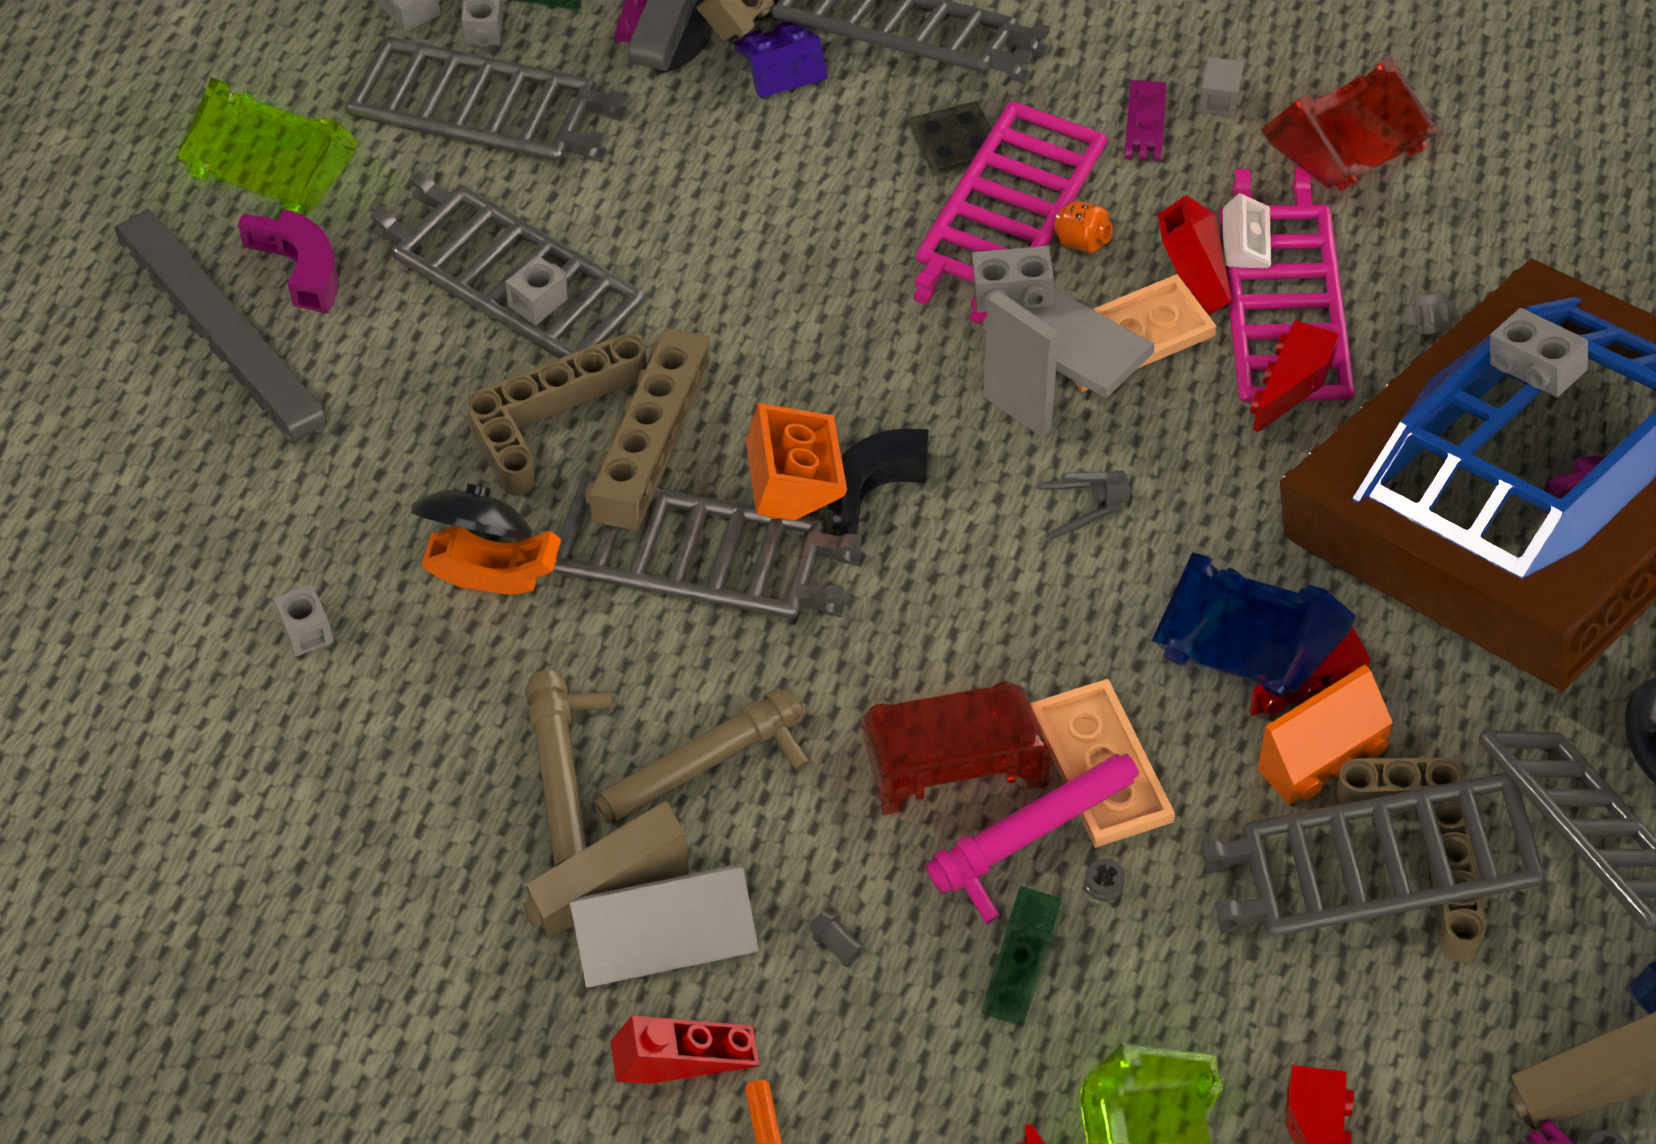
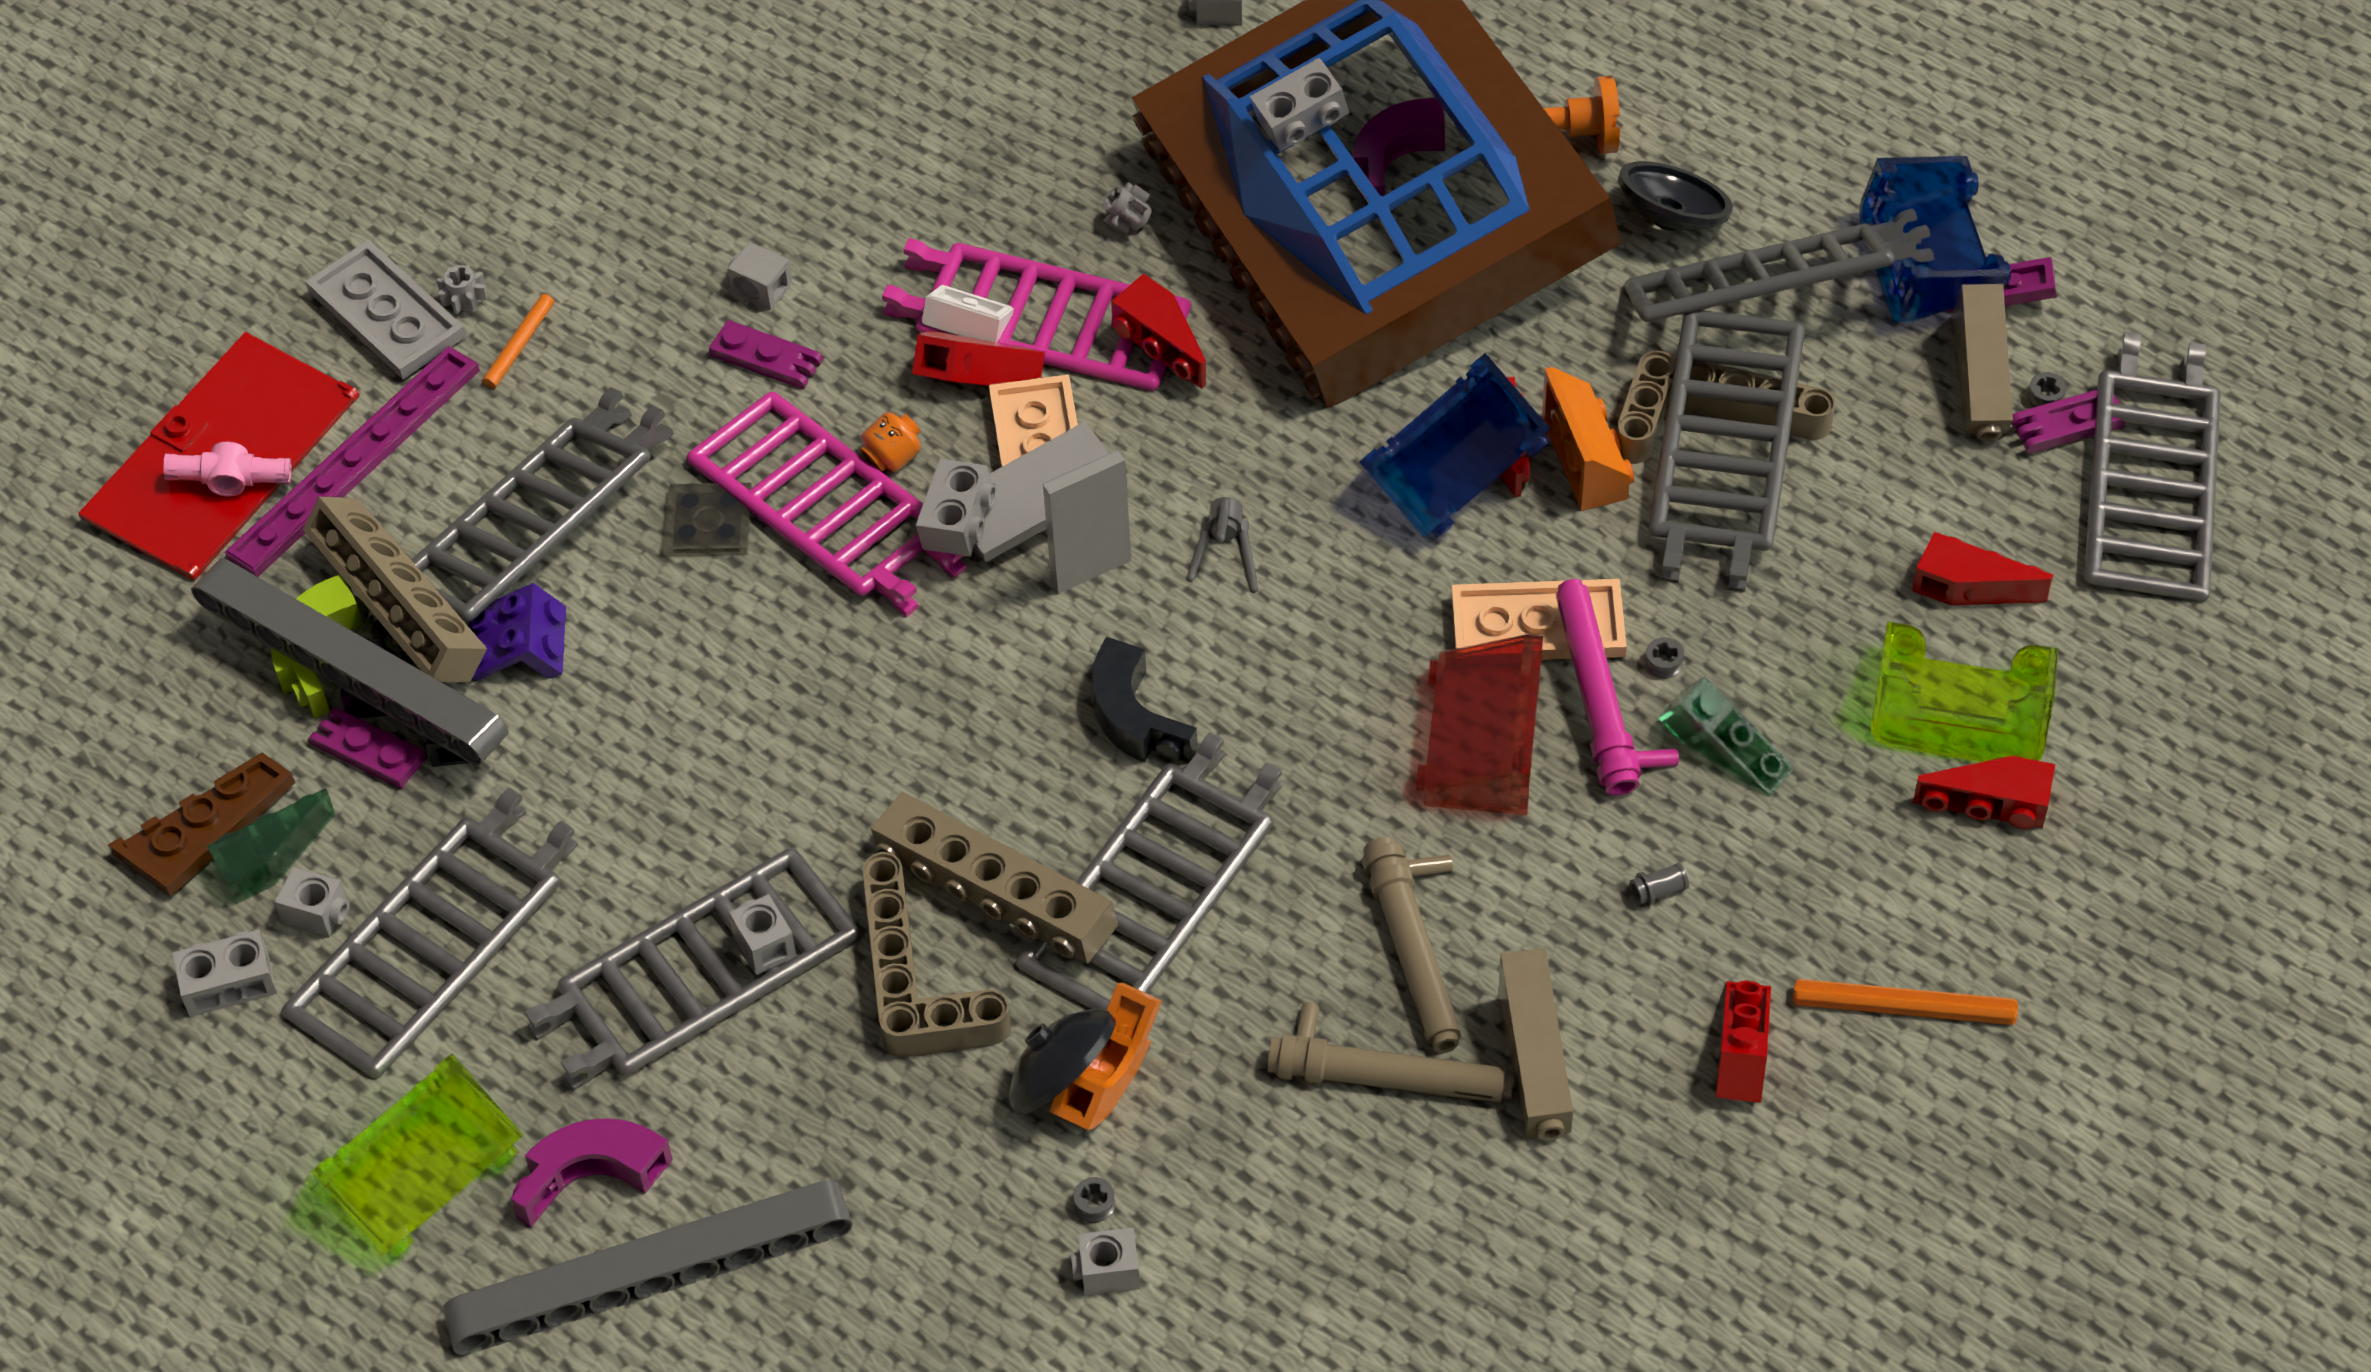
camera: 70 degrees left, 0 degrees up
light grey tile [569,864,759,988] -> none
orange slope [746,403,847,521] -> none
clear red windscreen [1261,57,1438,192] -> none
none -> dark grey bush [1073,1177,1115,1223]

